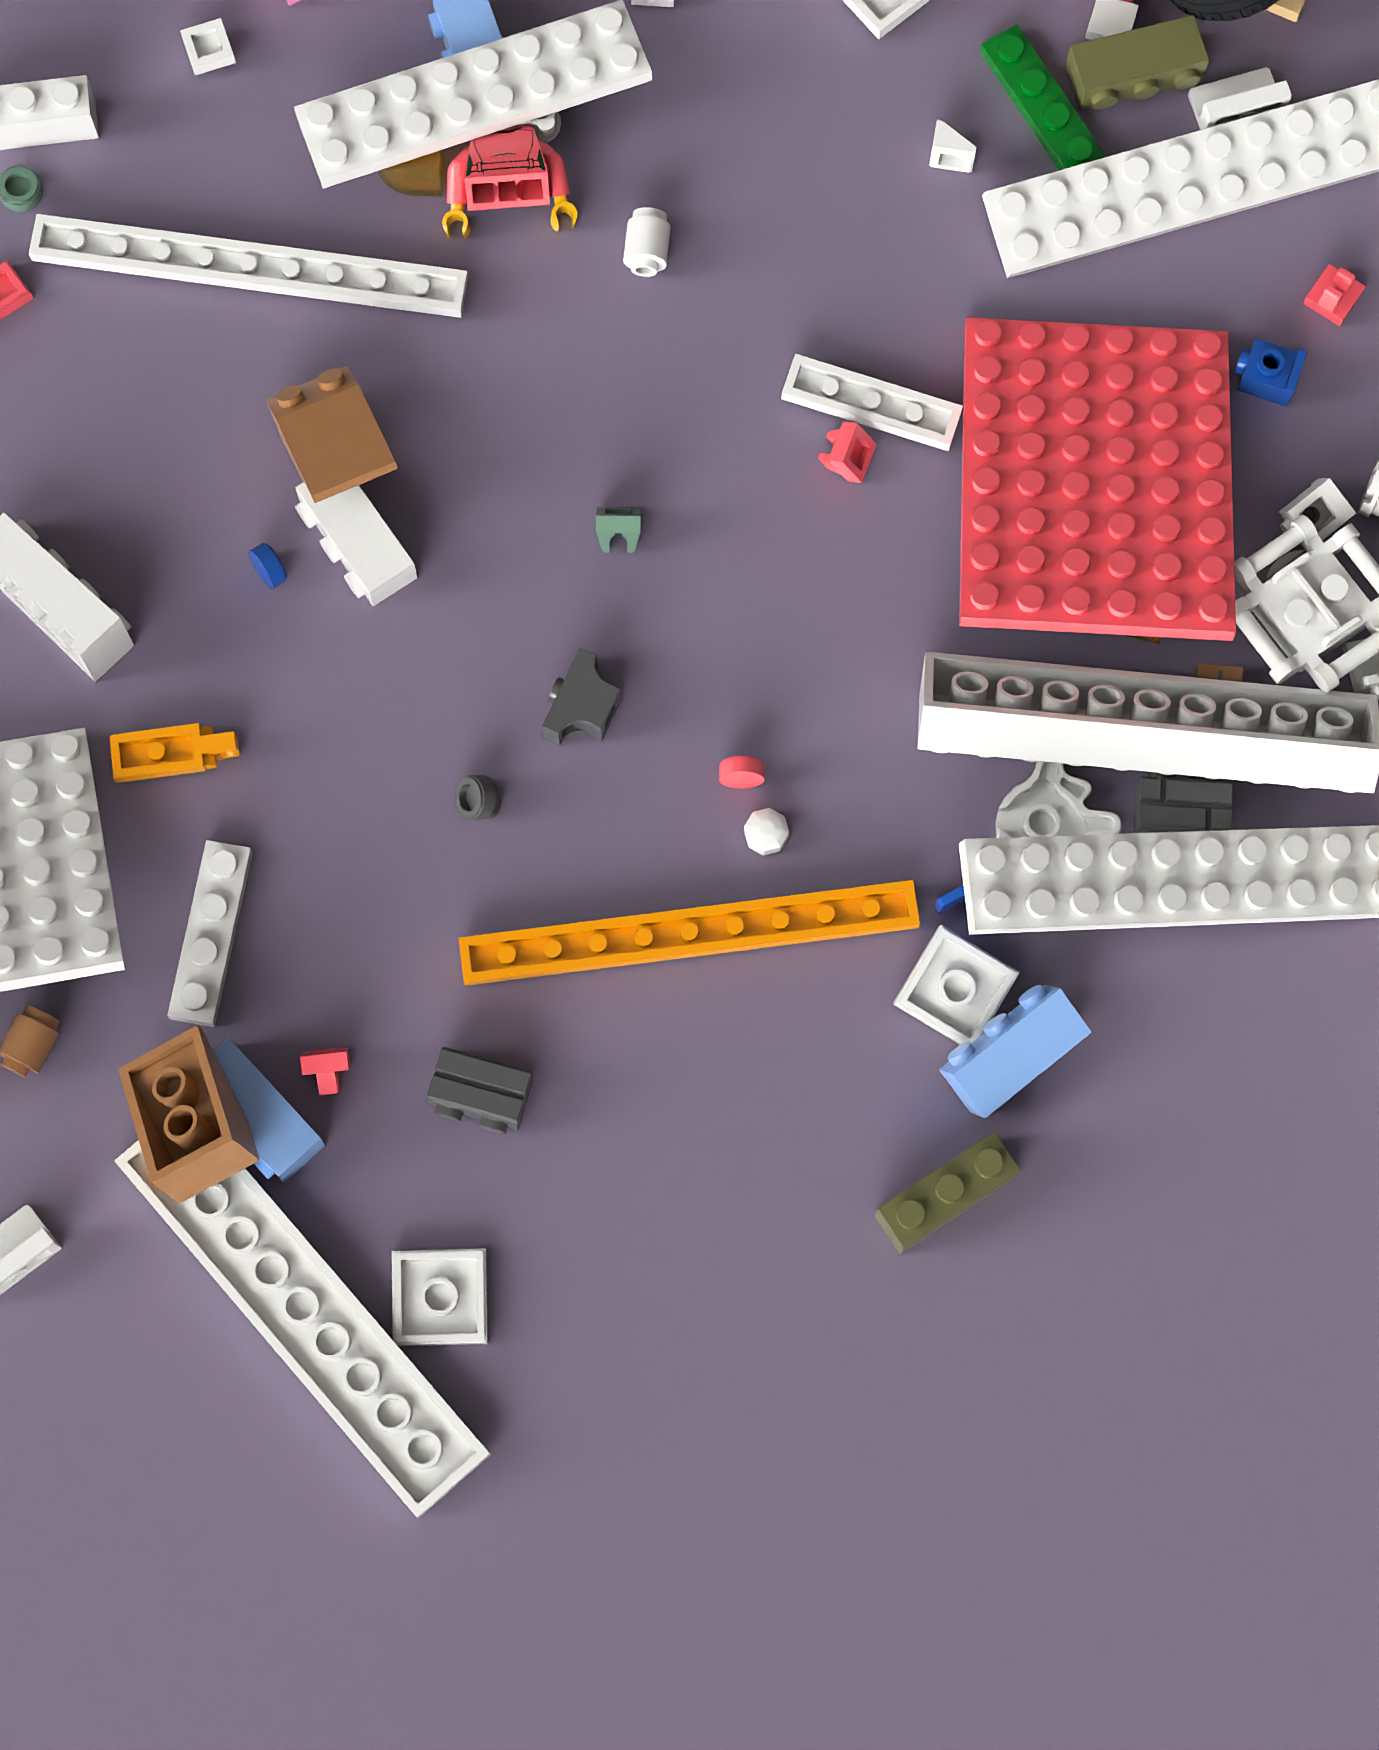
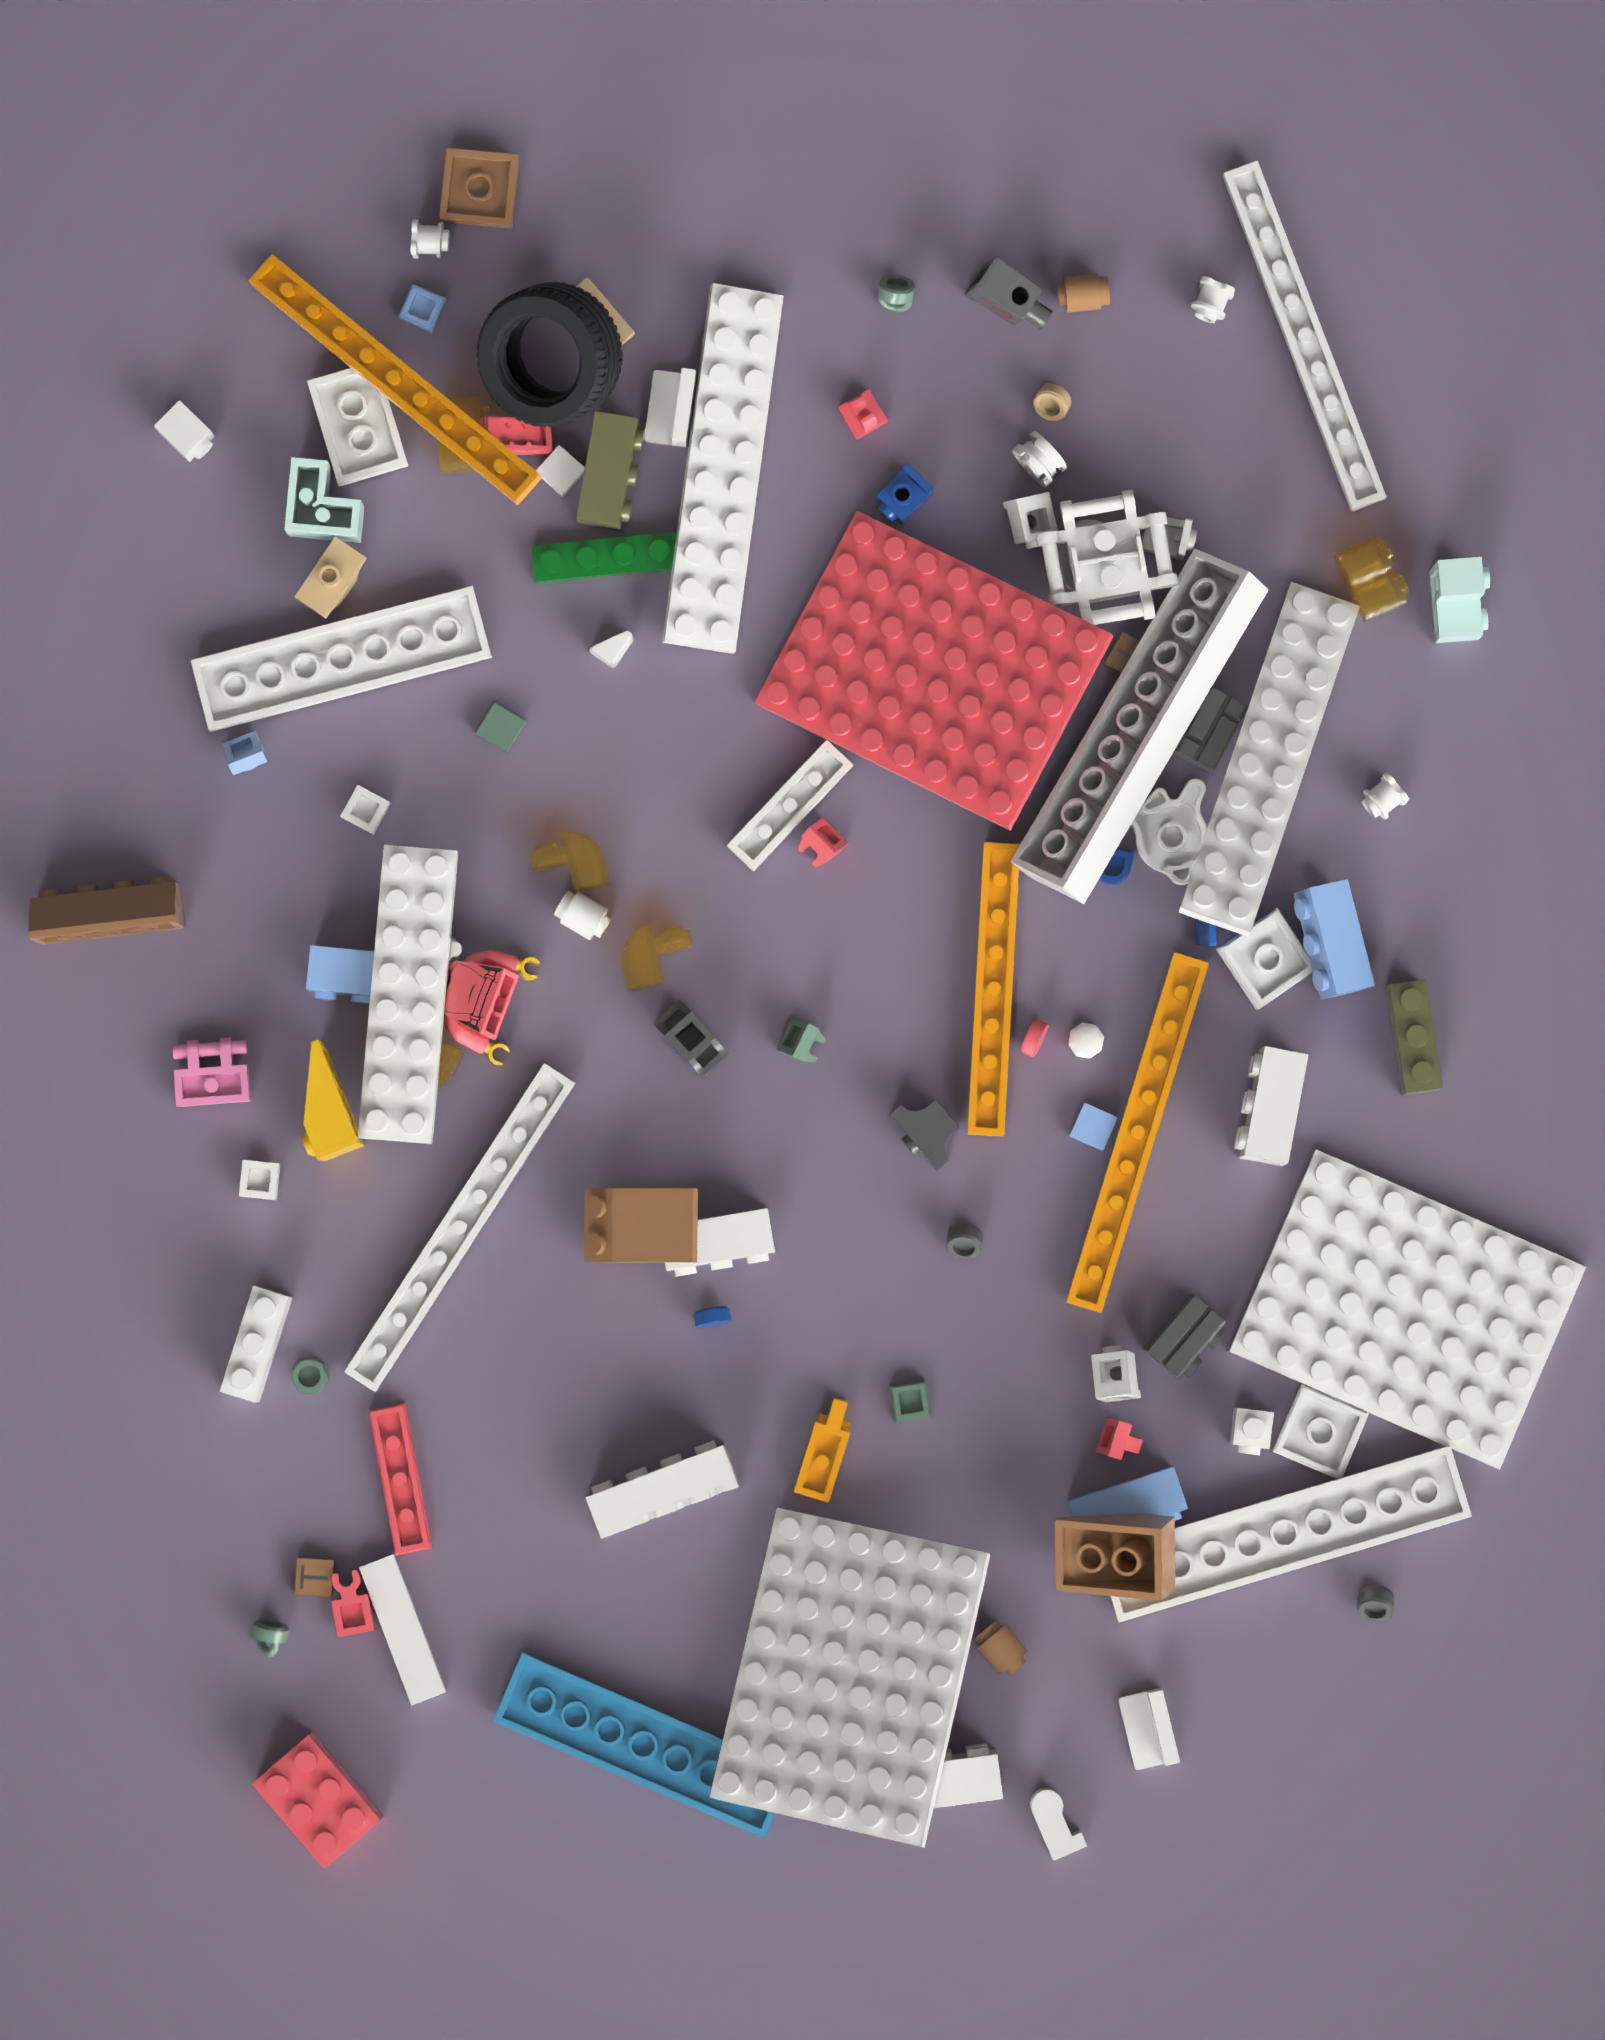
camera: 60 degrees left, 10 degrees up
white plate [167,840,253,1027] -> none
none -> yellow slope [301,1039,365,1162]
none -> sand green tile [476,702,526,753]
none -> clear yellow brick [529,832,611,893]
none -> clear yellow brick [622,924,693,992]
none -> dark grey brick [653,999,729,1078]
none -> sand green tile [890,1381,932,1423]
none -> light orange plate [967,842,1020,1137]
none -> light blue tile [1069,1103,1118,1151]
none -> white brick [1091,1345,1141,1403]
none -> blue tile [1099,848,1134,885]
none -> white plate [1228,1149,1586,1469]
none -> white brick [1229,1407,1274,1455]
none -> white brick [1234,1046,1309,1166]
none -> dark grey tile [1357,1585,1394,1622]
none -> white brick [1362,772,1409,819]

